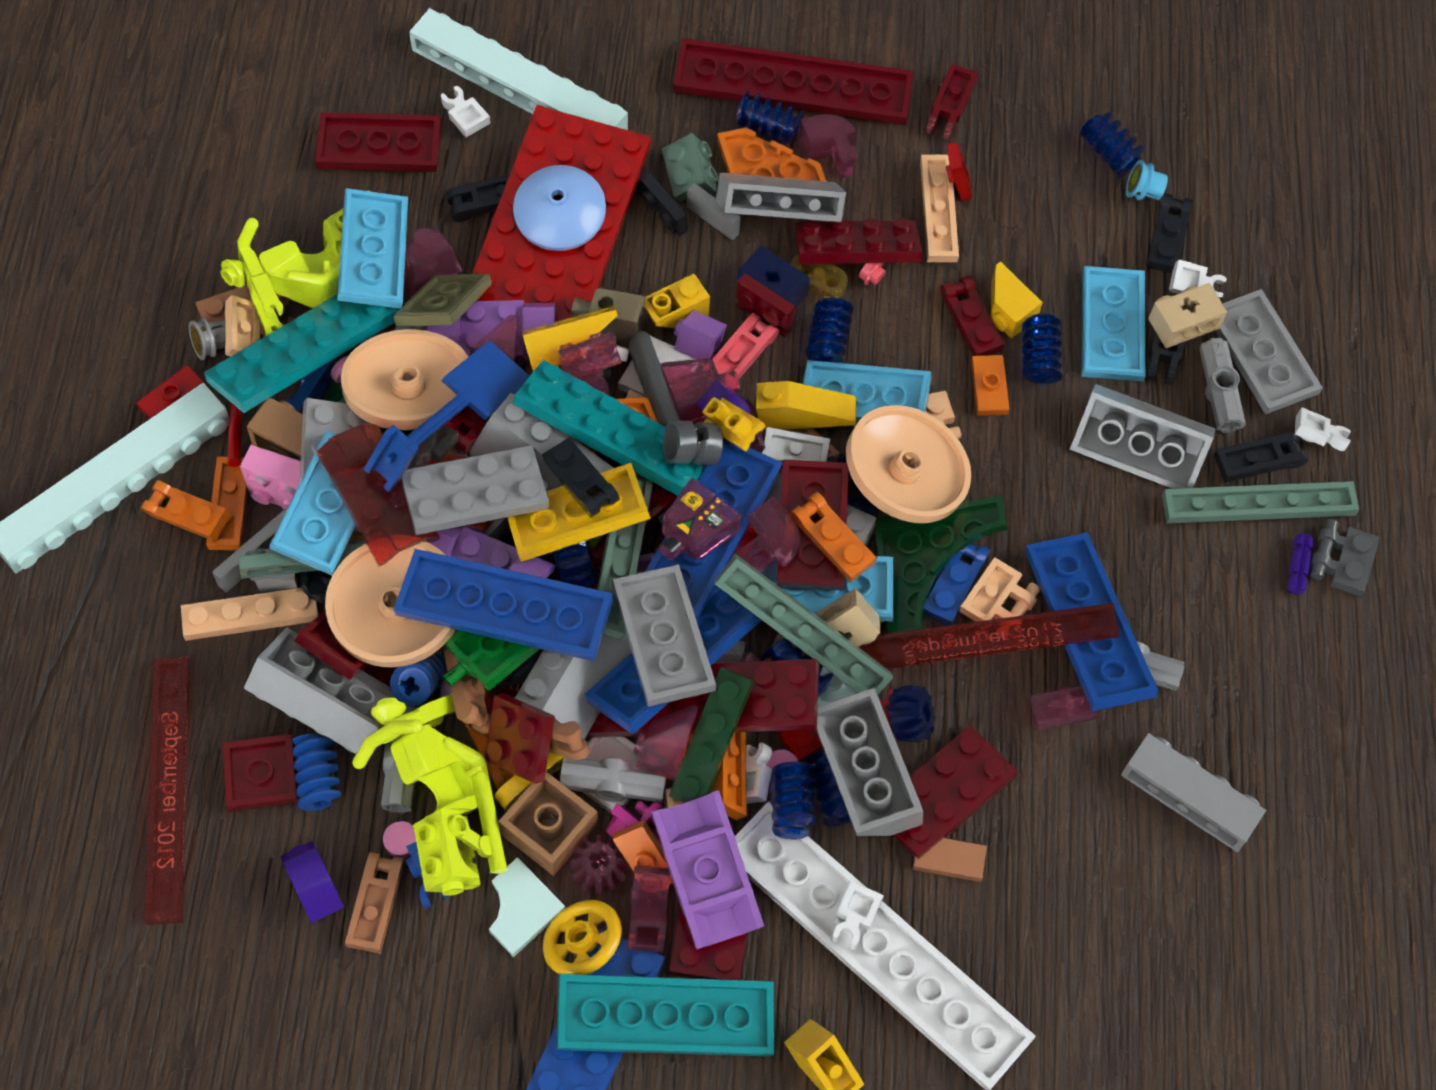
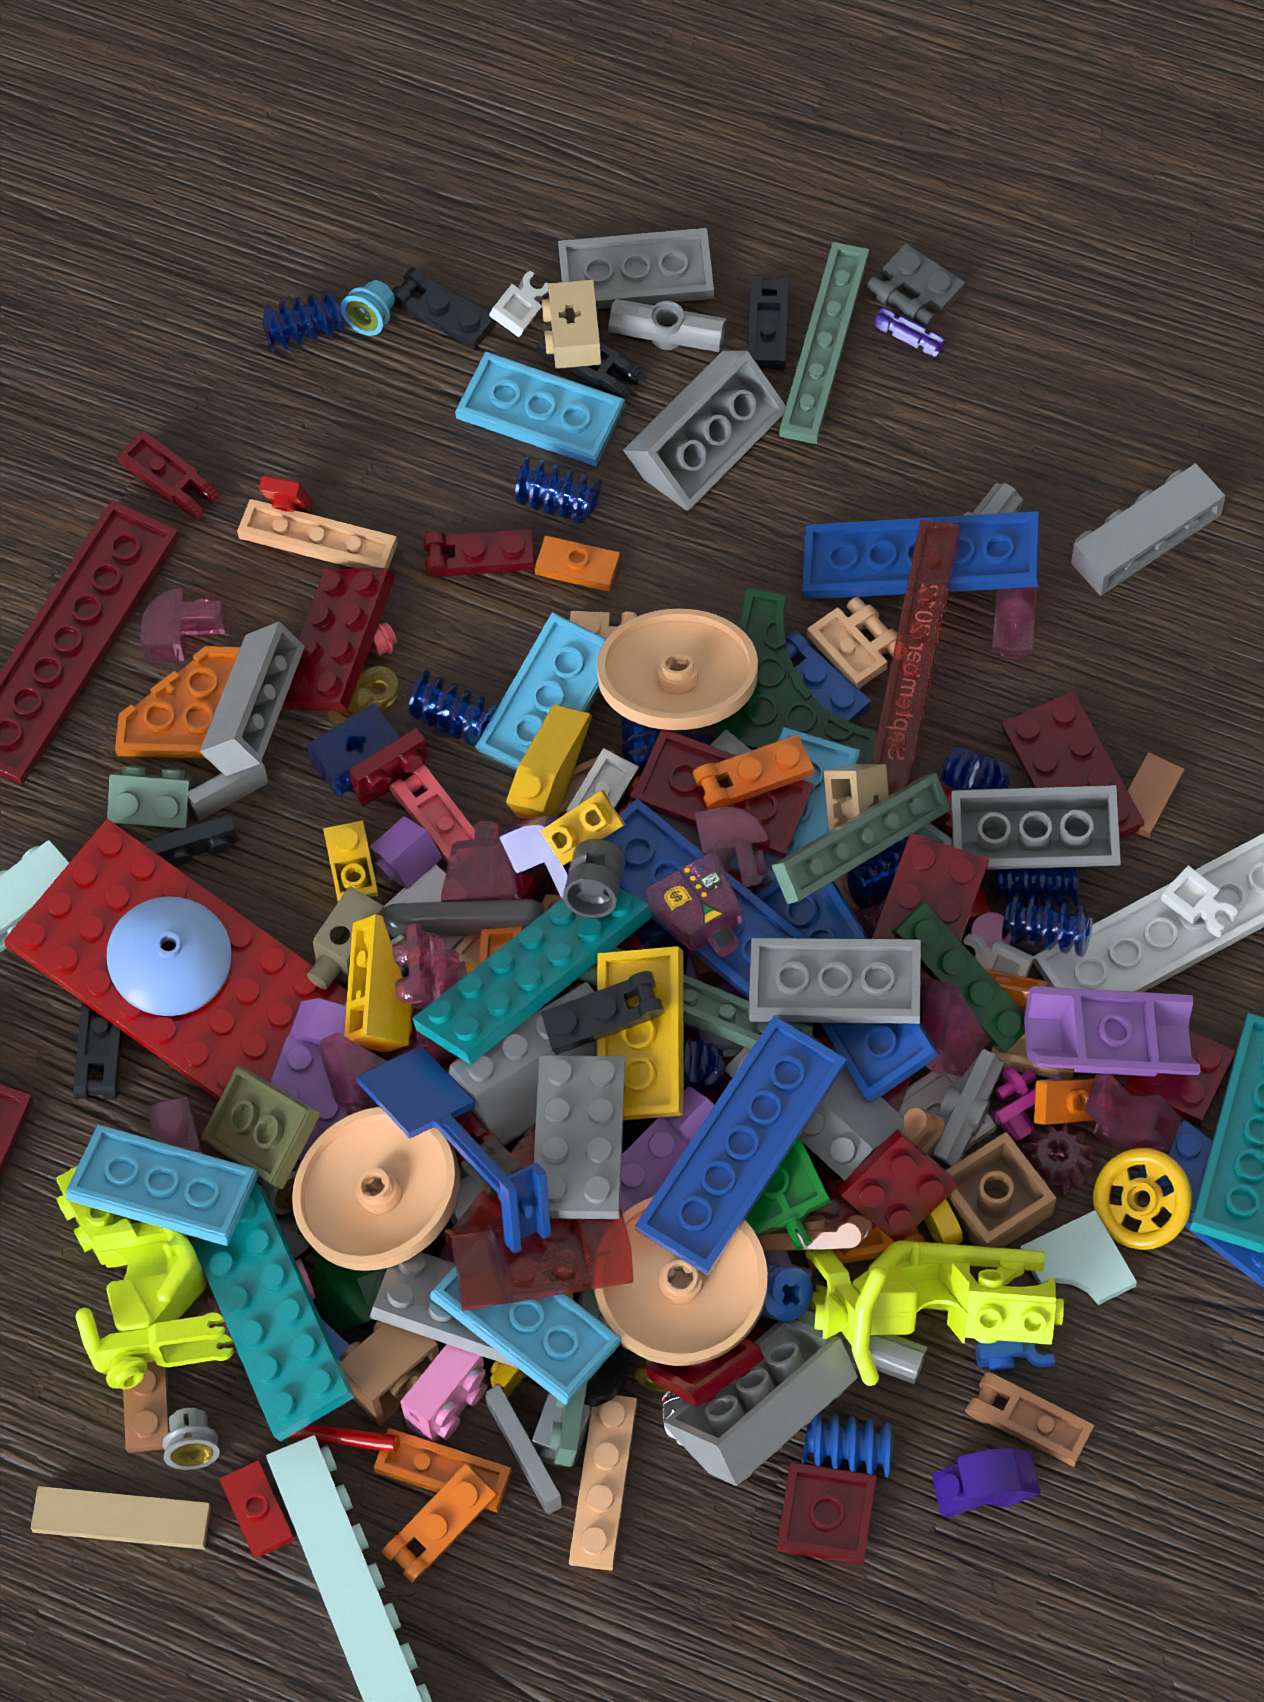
camera: 65 degrees left, 0 degrees up
clear red tile [145,657,190,925] -> none
light nougat plate [225,295,275,357] -> none
bright pink tile [383,821,416,858] -> none
clear blue piece [737,90,804,145] -> none
yellow slope [990,261,1043,338] -> none
white plate [1295,408,1351,451] -> none
none -> tan tile [30,1486,211,1550]

